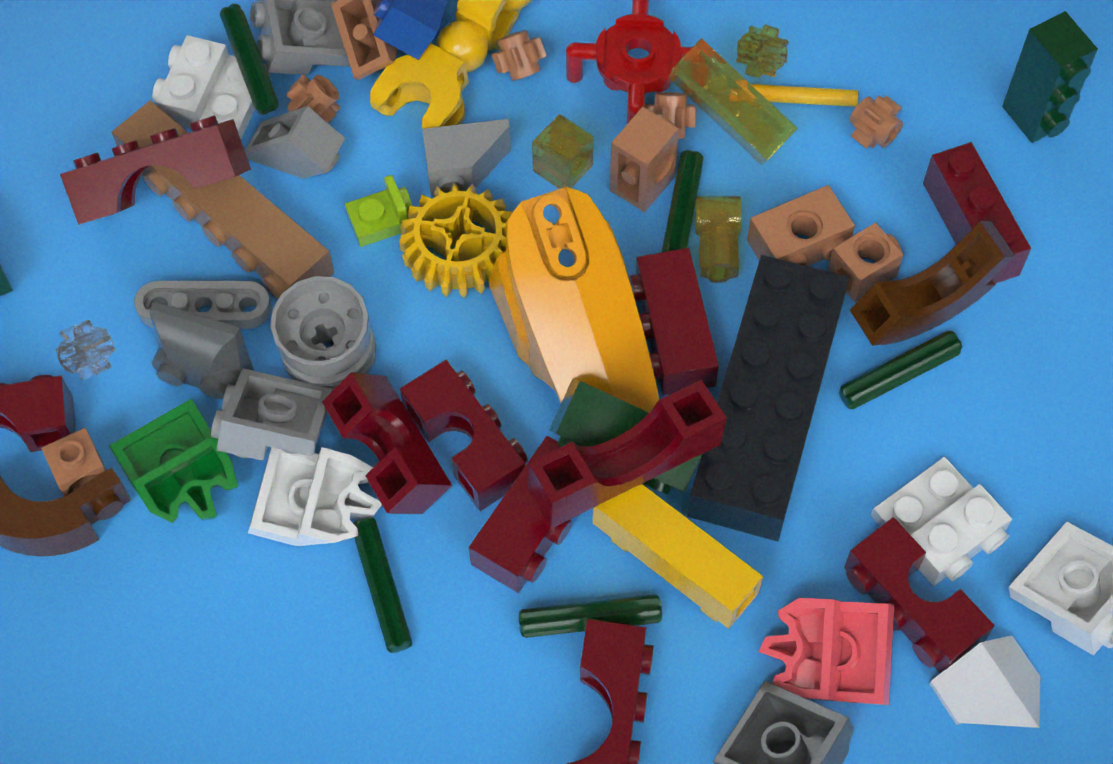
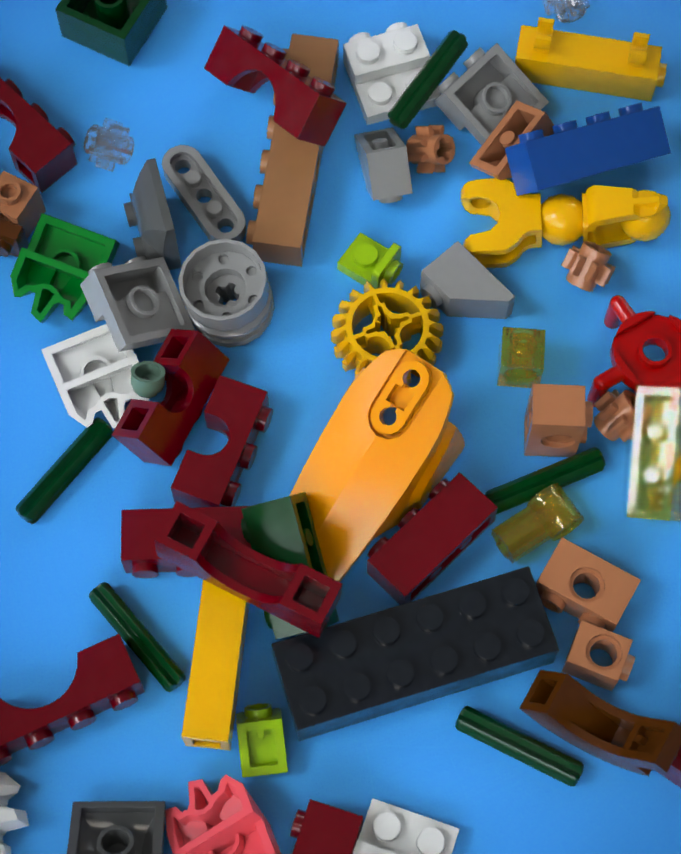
camera: 55 degrees right, 5 degrees up
none -> sand green hinge [131,361,165,399]
none -> lime bracket [236,703,288,778]

